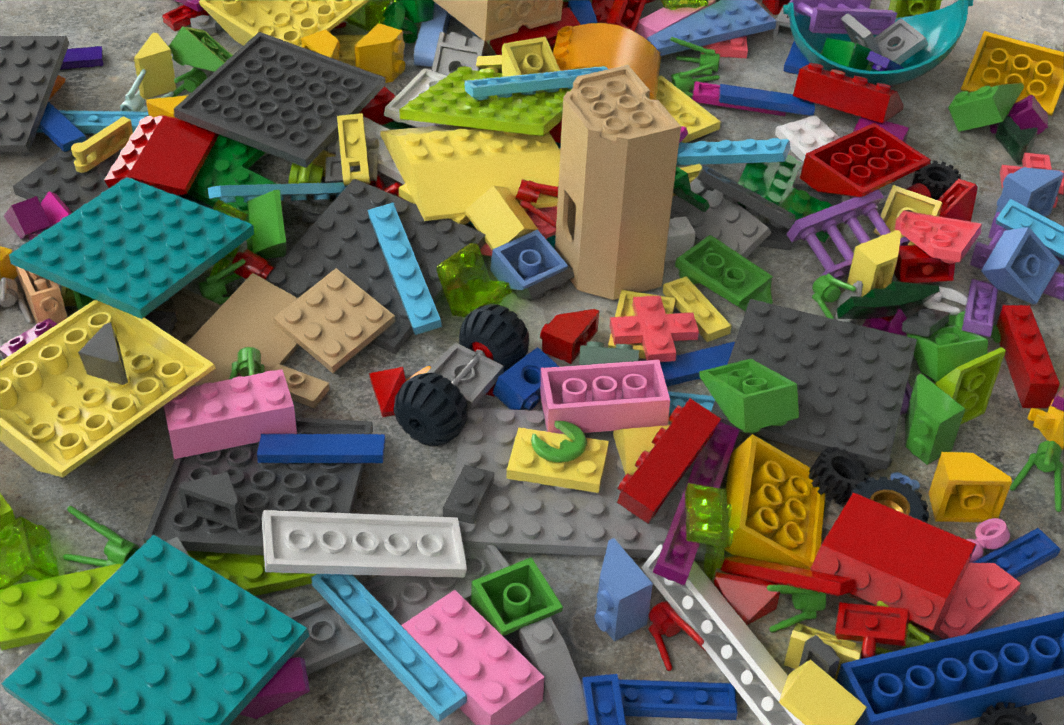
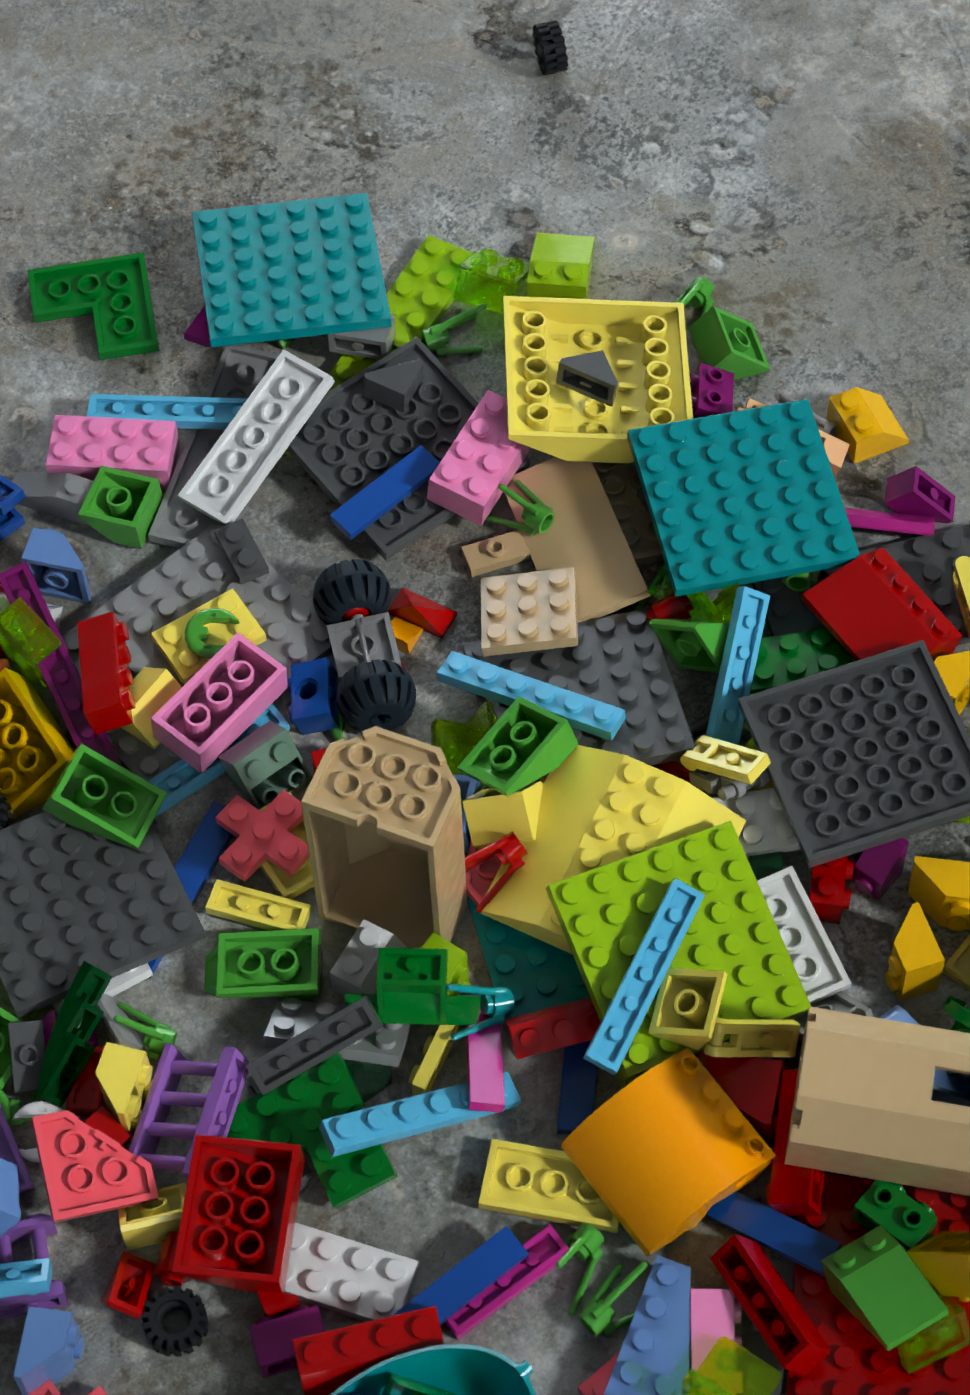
camera: 140 degrees right, 15 degrees up
none -> bright green slope [457,696,579,797]

